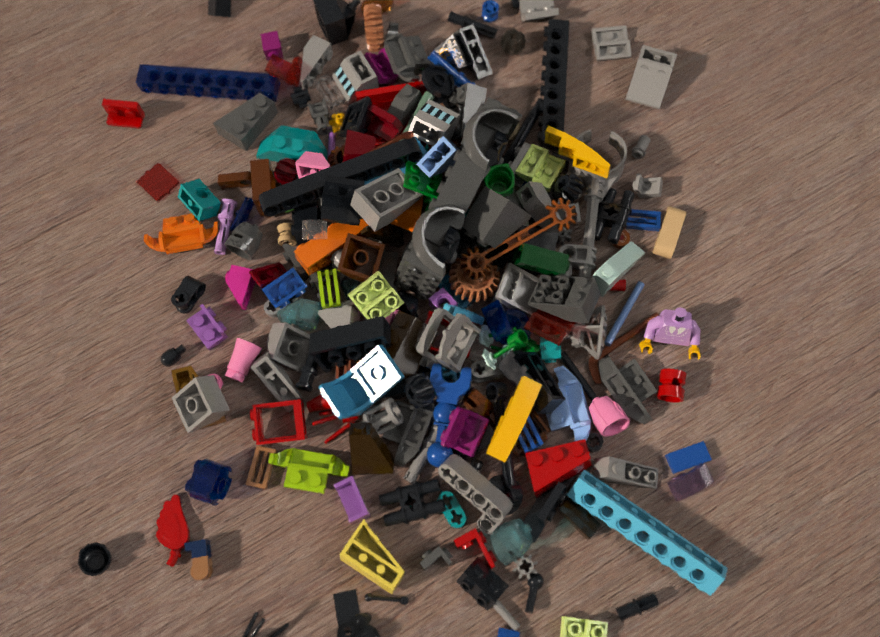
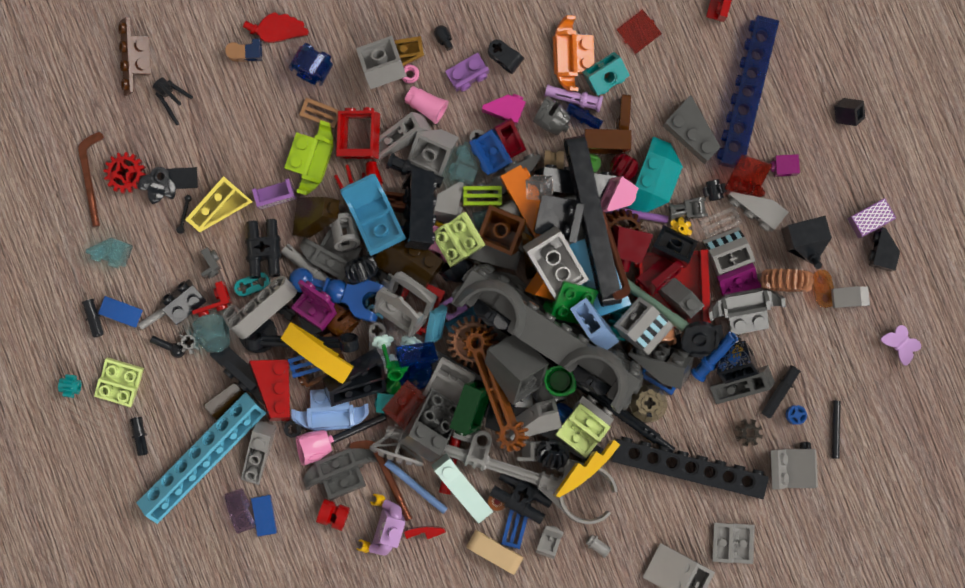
camera: 100 degrees right, 15 degrees up
none -> red slope [404,526,446,540]

